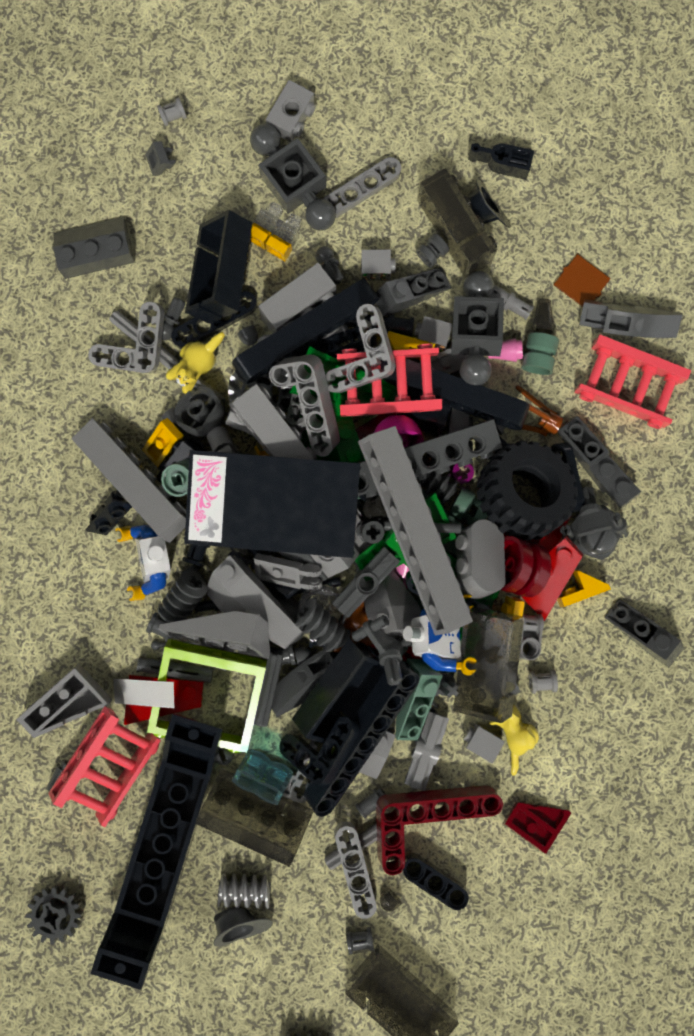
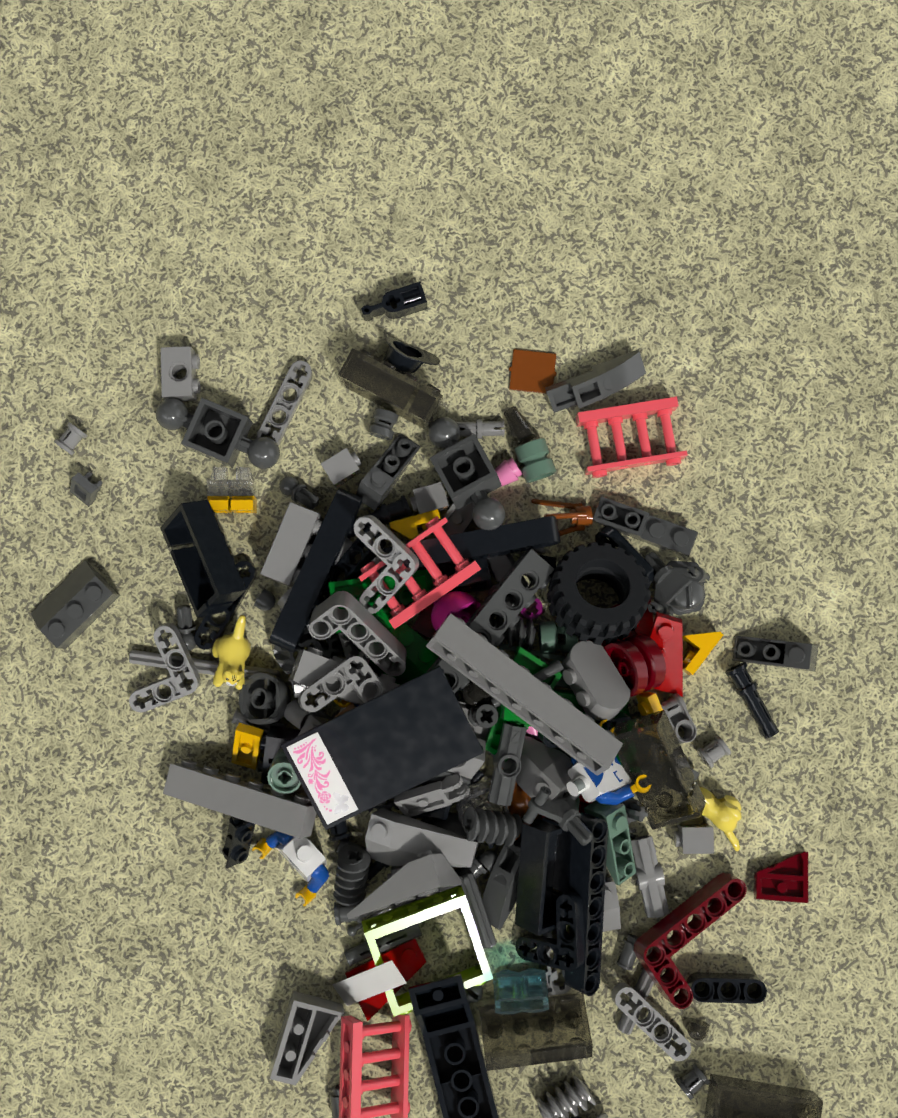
camera: 30 degrees left, 0 degrees up
none -> light grey beam [298,656,387,712]
none -> black pin [725,662,779,739]

